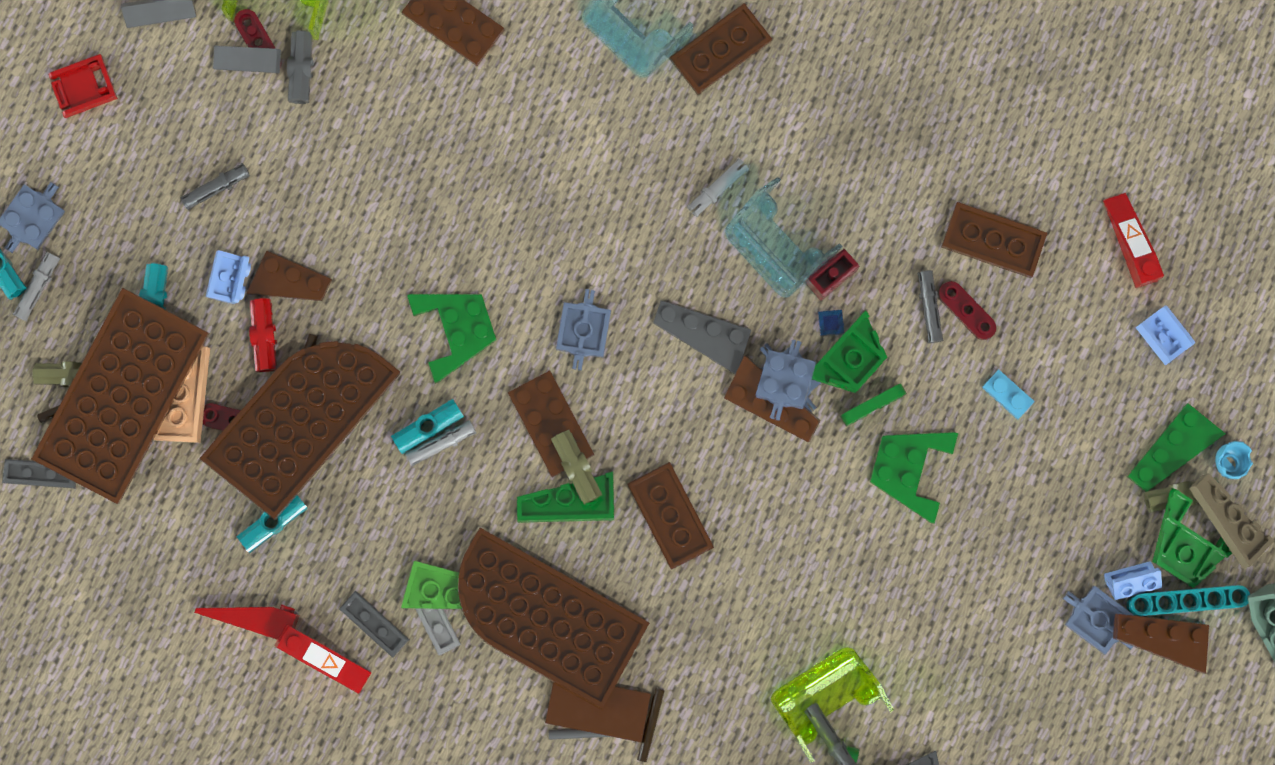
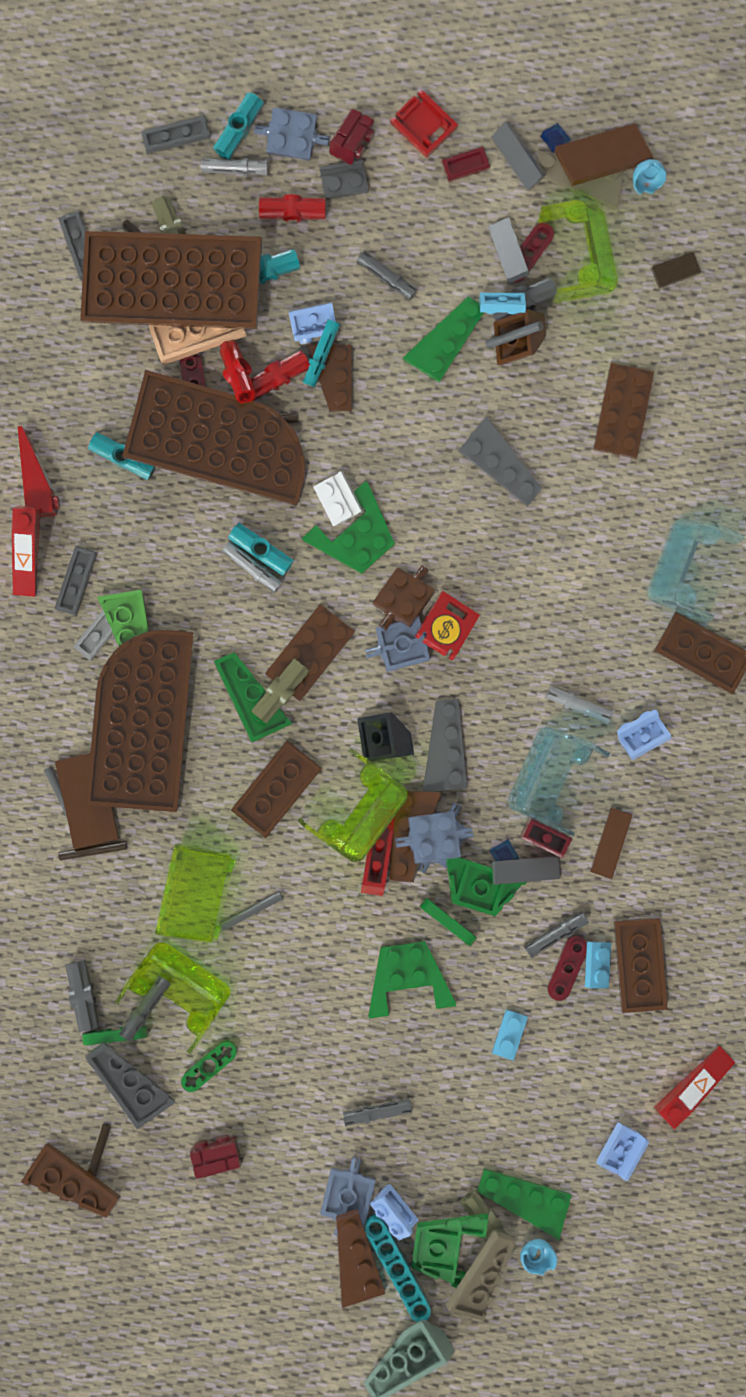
camera: 60 degrees right, 5 degrees up
none -> clear neon green windscreen [155,843,235,943]
none -> green beam [181,1040,237,1092]
none -> dark red brick [189,1135,242,1179]
none -> red piece [219,340,256,404]
none -> dark grey bar [219,891,283,931]
none -> red piece [259,194,326,222]
none -> clear neon green windscreen [297,748,408,862]
none -> teal pin [302,319,341,388]
none -> white plate [314,471,363,526]
none -> dark grey plate [319,160,368,200]
none -> dark red brick [329,108,375,165]
none -> dark grey pin [343,1098,412,1127]
none -> black slope [357,712,414,763]
none -> red slope [361,800,396,896]
none -> reddish brown plate [373,565,435,631]
none -> green wing [402,296,485,383]
none -> red container [414,591,480,661]
none -> dark red tile [442,146,490,182]
none -> dark grey wing [458,416,542,507]
none -> medium azure plate [479,293,526,314]
none -> dark grey bar [486,321,544,349]
none -> dark grey tile [492,857,560,884]
none -> reddish brown slope [493,310,546,366]
none -> medium azure plate [585,941,611,988]
none -> reddish brown tile [590,808,633,879]
none -> light blue bracket [617,709,671,760]

